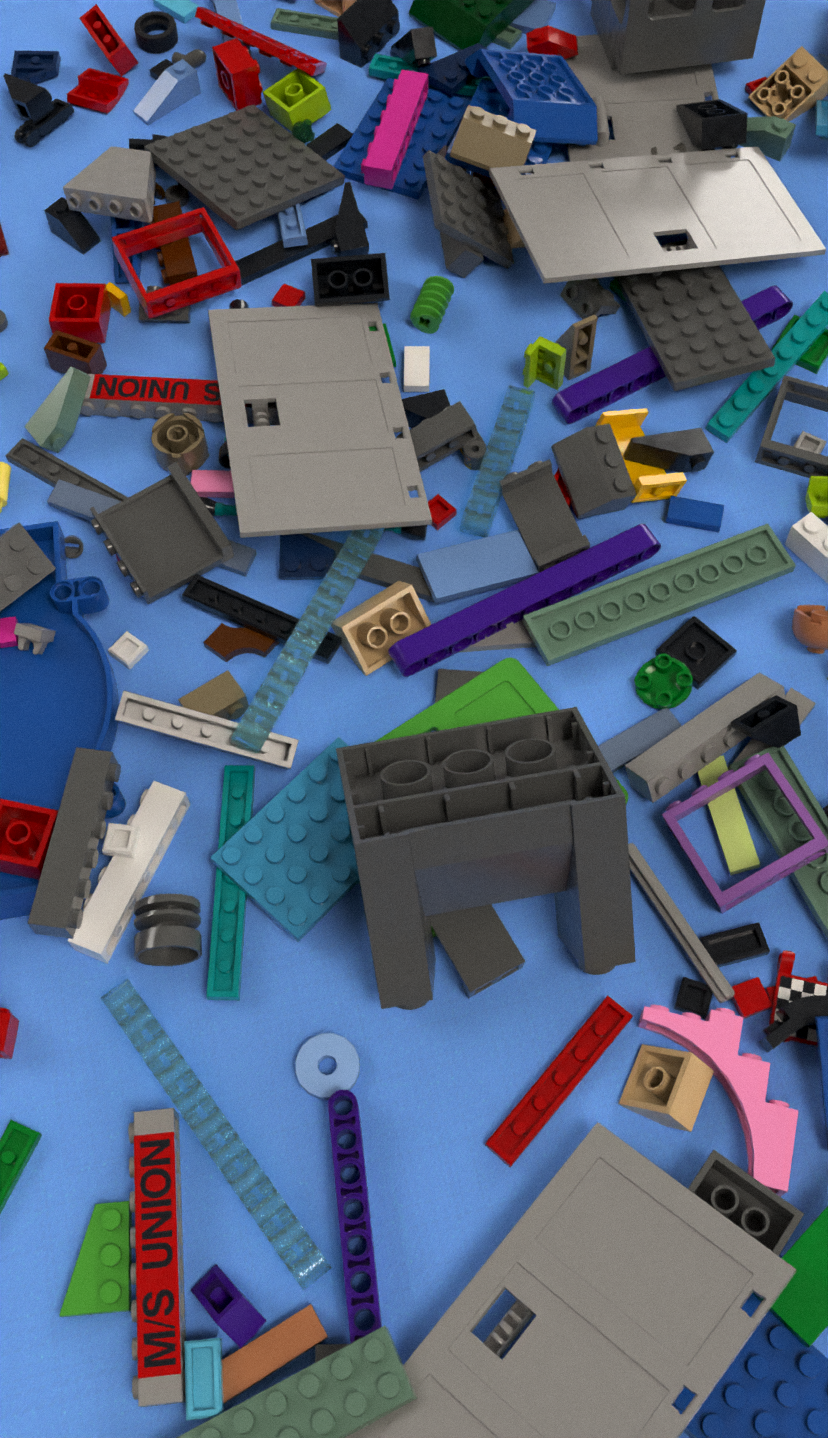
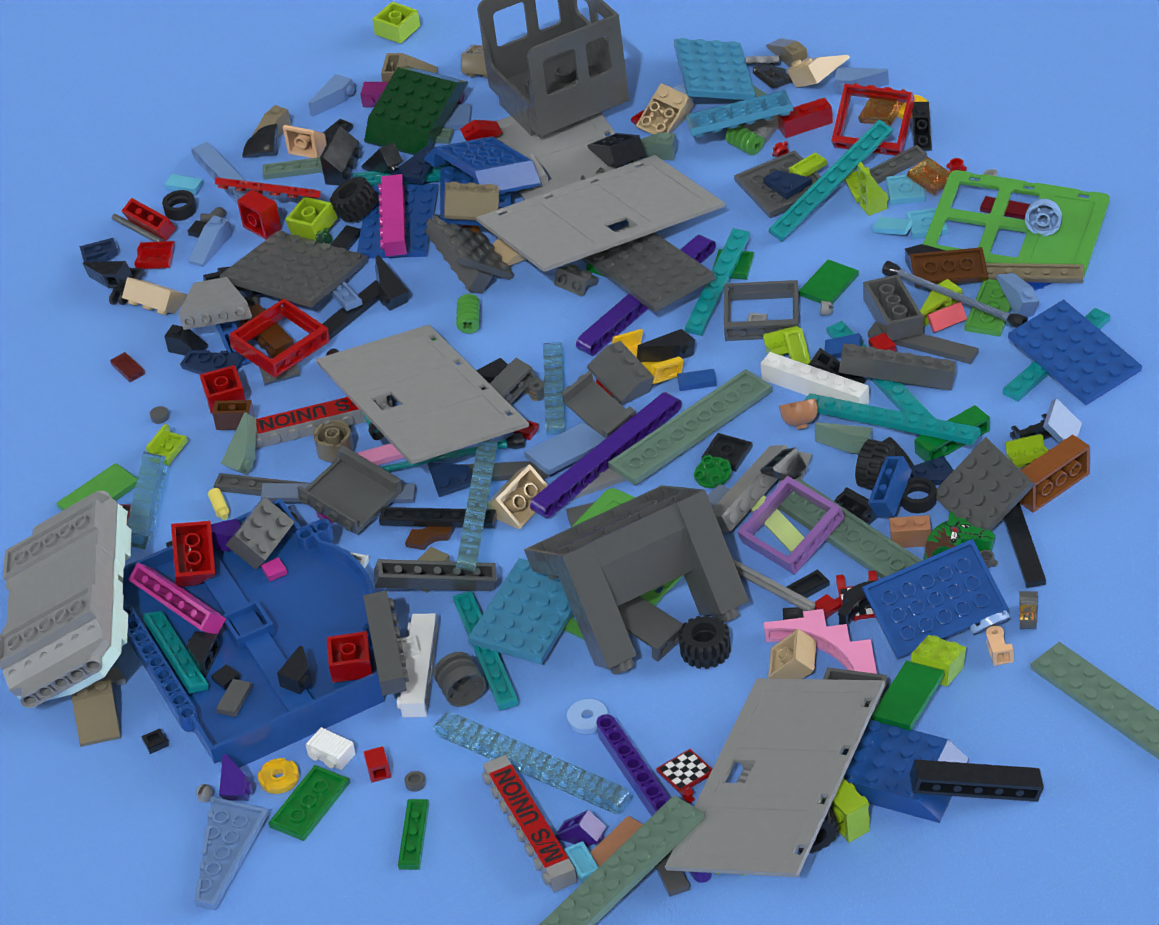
camera: 15 degrees left, 20 degrees down
light grey tile [14,623,56,654] -> none
bright green wing [59,1201,132,1317] -> none
yellow tile [106,282,131,317] -> none
red tile [272,284,306,307] -> none
black slope [311,253,390,306] -> none
white tile [404,346,430,392] -> none
red tile [485,996,633,1168] -> none
lime bracket [522,336,567,390] -> none
dark tan slope [555,314,598,381] -> none
none -> dark grey bar [112,214,164,242]
none -> tan slope [122,277,188,315]
none -> dark blue wing [180,350,244,374]
none -> black tyre [330,176,378,222]
none -> dark grey tile [404,771,426,792]
none -> flag [656,749,712,804]
none -> black tyre [678,615,731,669]

